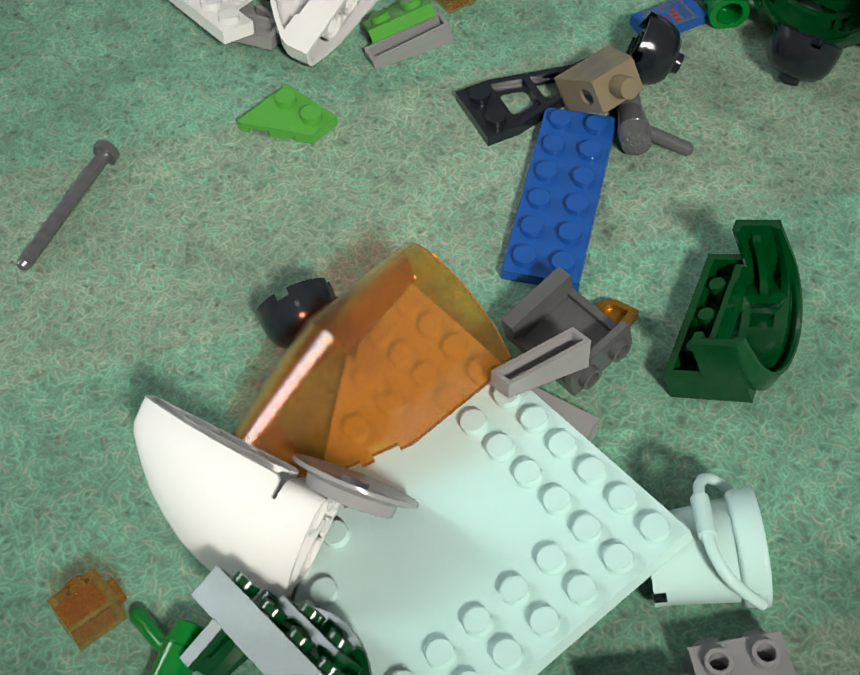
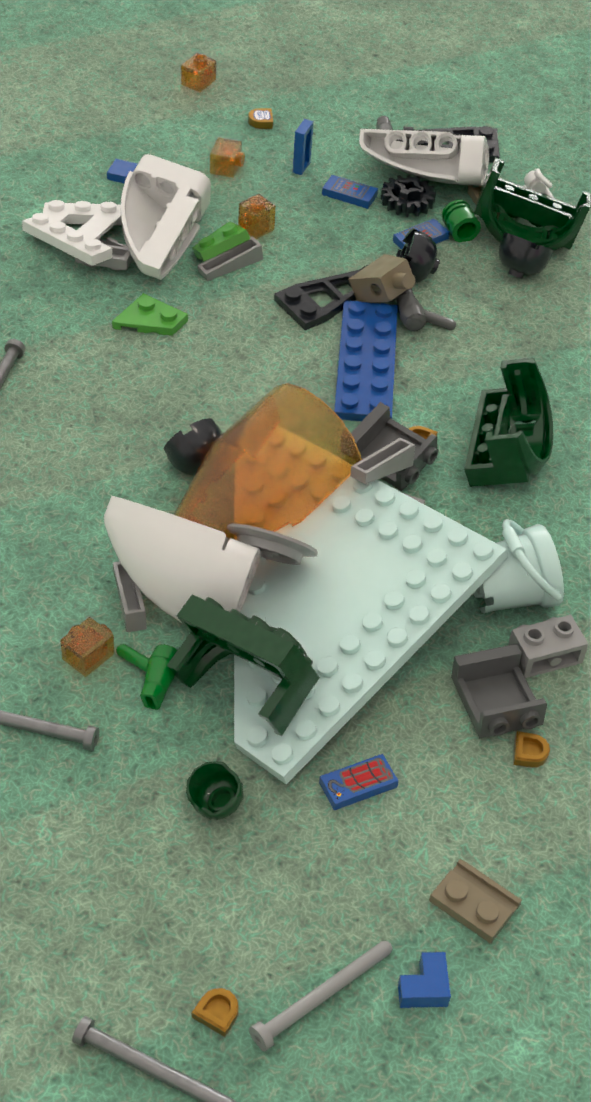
camera: 15 degrees left, 5 degrees down
none -> light grey piece [113,561,147,632]

